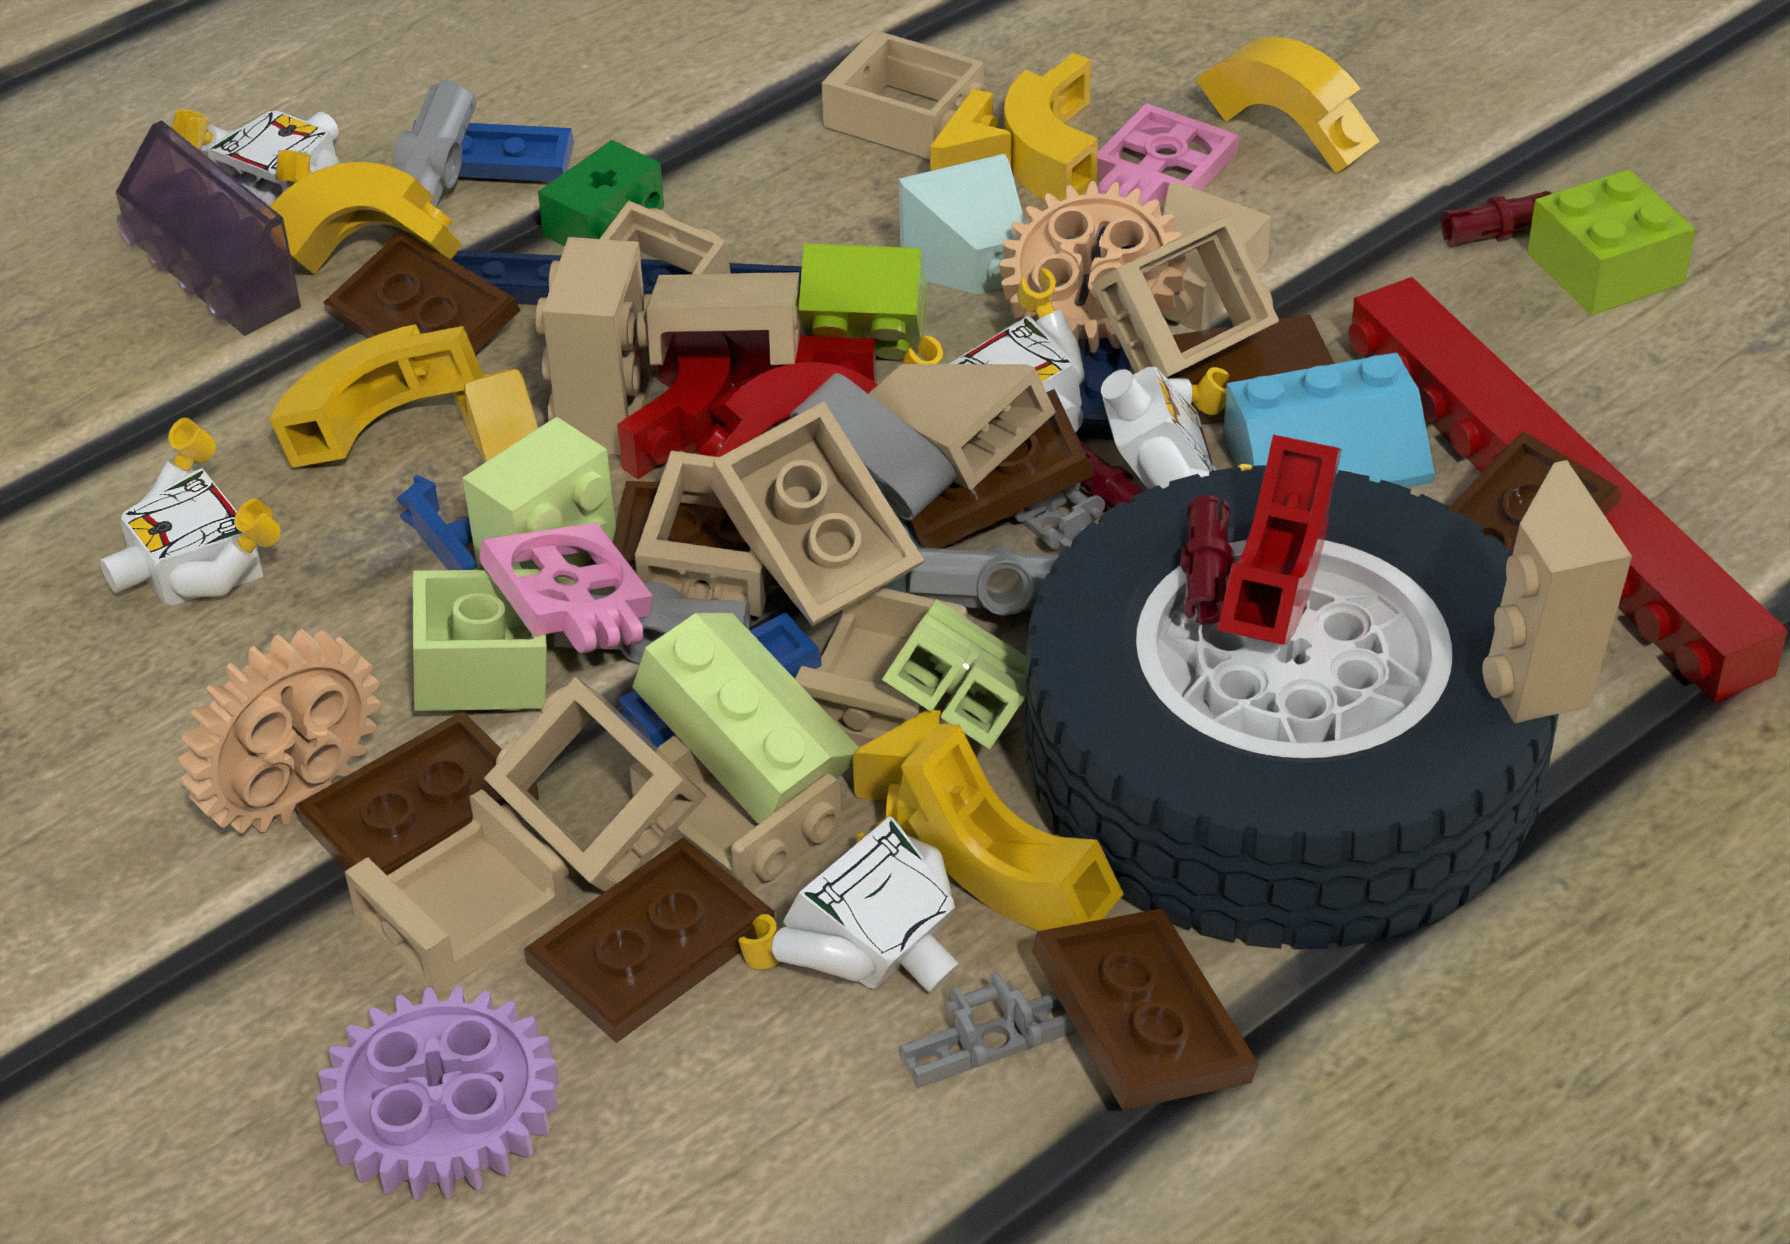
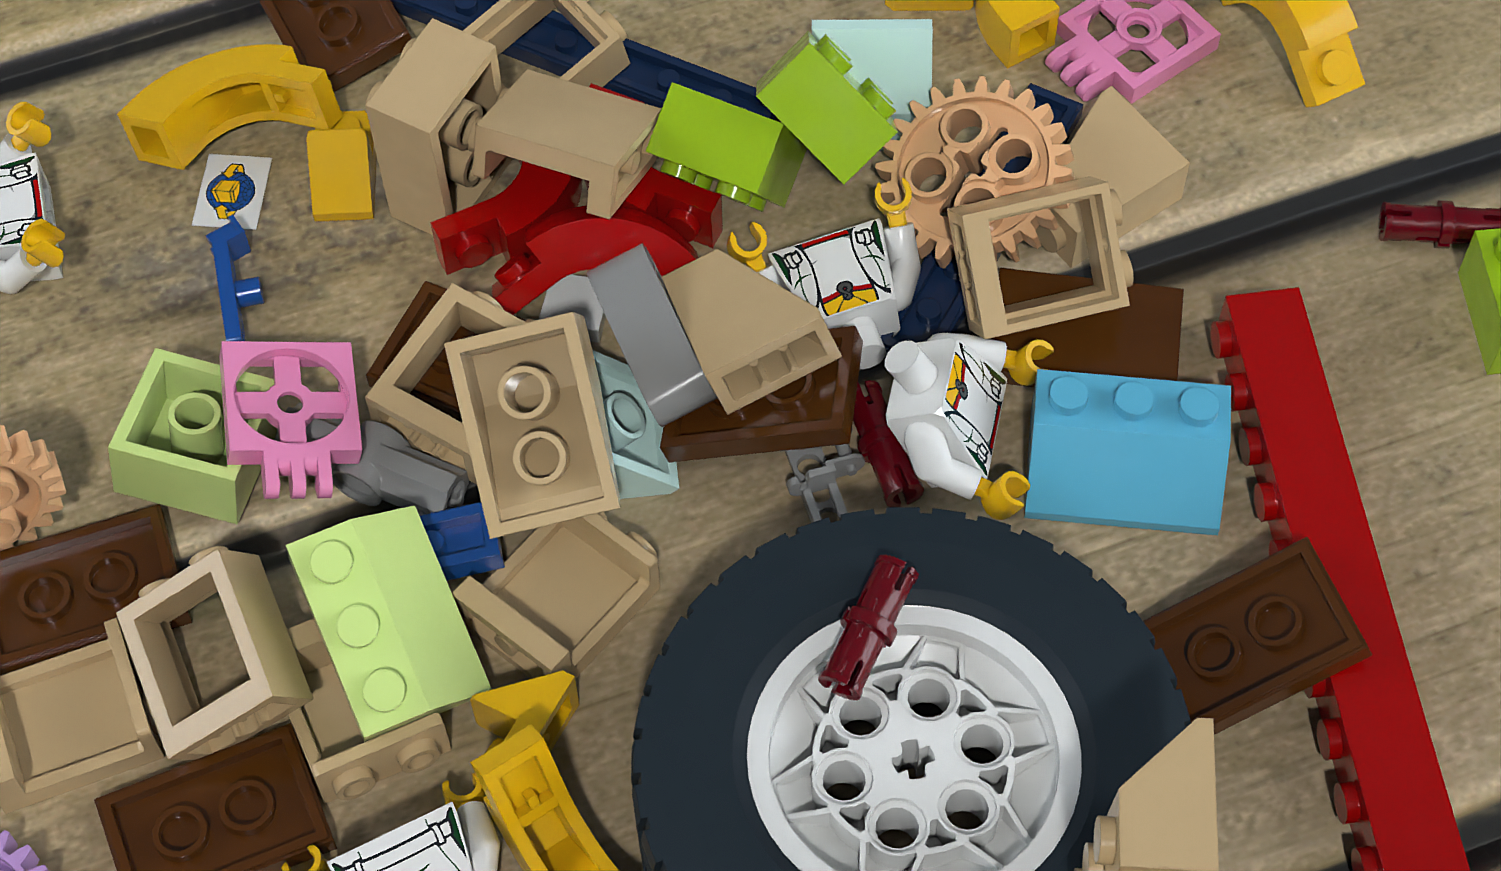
camera: 20 degrees right, 15 degrees up
yellowish green brick [462,417,616,583] -> none
yellowish green hips [882,599,1027,749] -> none
light grey piece [905,546,1059,616] -> none
red arch [1217,434,1342,645] -> none
none -> white sticker [192,154,272,230]
none -> lime brick [756,31,898,185]

